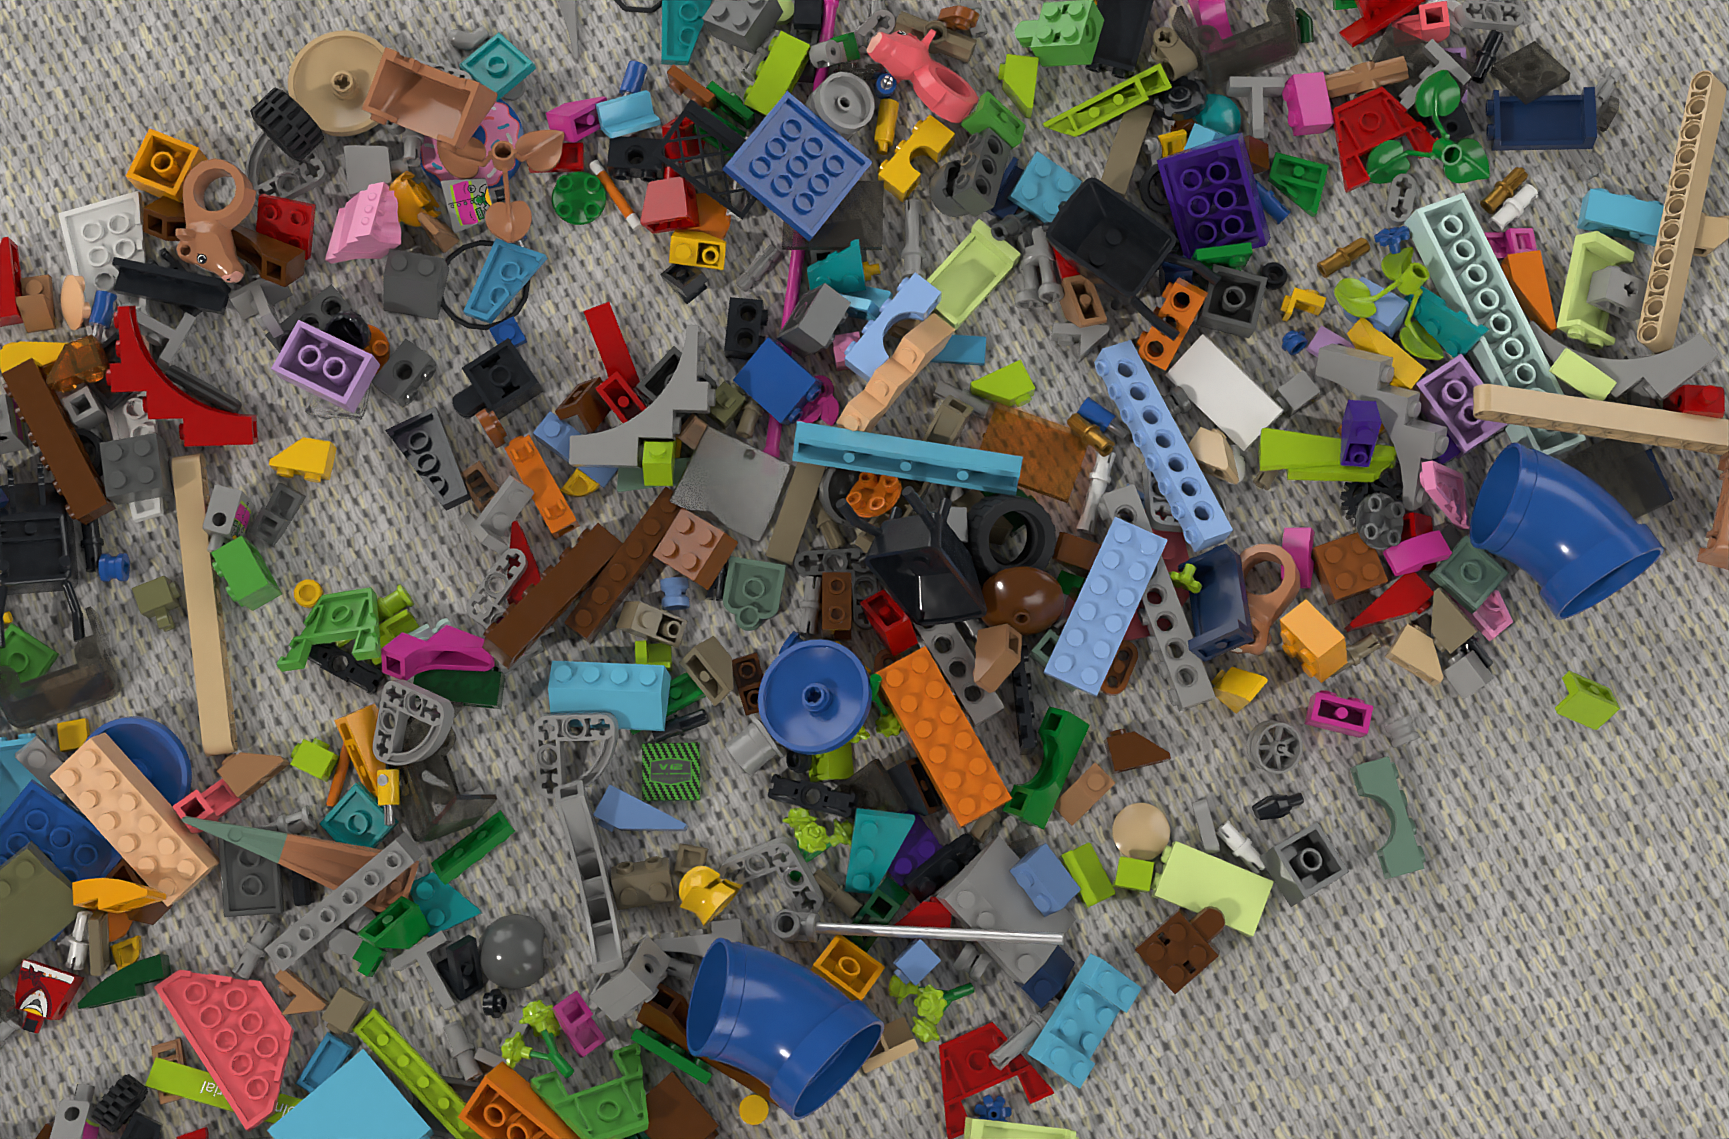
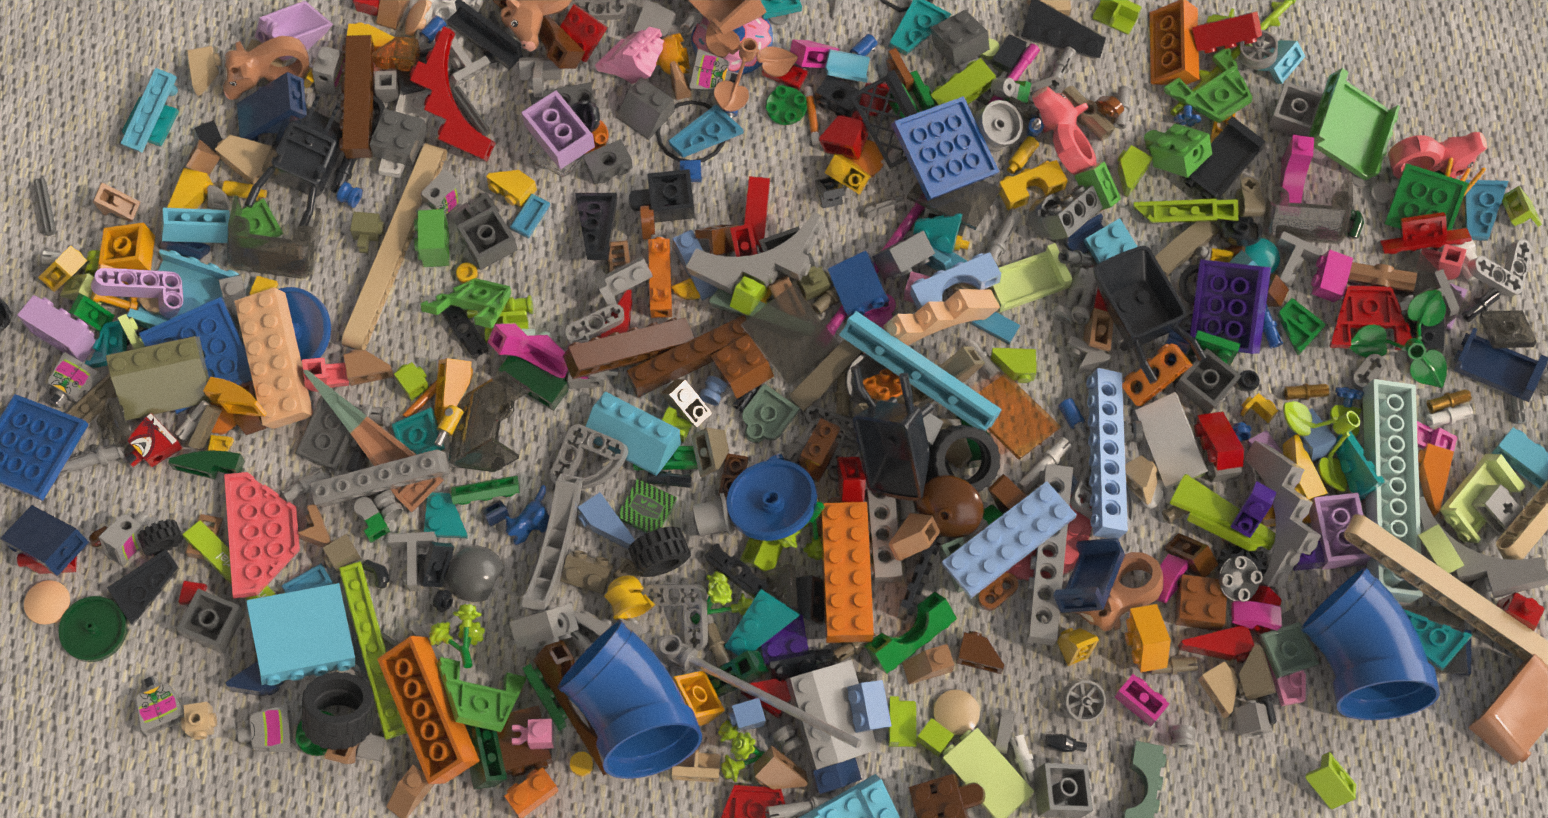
camera: 25 degrees right, 10 degrees down
green slope [357,896,431,949] -> none
light grey beam [373,679,454,765] -> none
light grey pin [443,1020,483,1082] -> none
dark pink slope [552,990,606,1058] -> none
black brick [724,297,769,360] -> none
black plate [786,750,812,773] -> none
pearl gold axle [1067,413,1115,457] -> none
lime plant [1168,563,1202,593] -> none
bright pink wing [1420,460,1470,530] -> none
none -> black arm [363,559,390,589]
none -> dark grey brick [457,206,518,270]
none -> dark blue slope [481,500,510,527]
none -> blue animal [505,485,550,545]
none -> dark azure tile [510,194,550,239]
none -> bright pink brick [512,719,554,749]
none -> black tyre [628,527,691,577]
none -> medium nougat slope [753,746,809,790]
none -> reddish brown slope [1164,533,1219,577]
none -> red brick [1194,411,1244,471]
none -> teal wing [1404,609,1472,671]

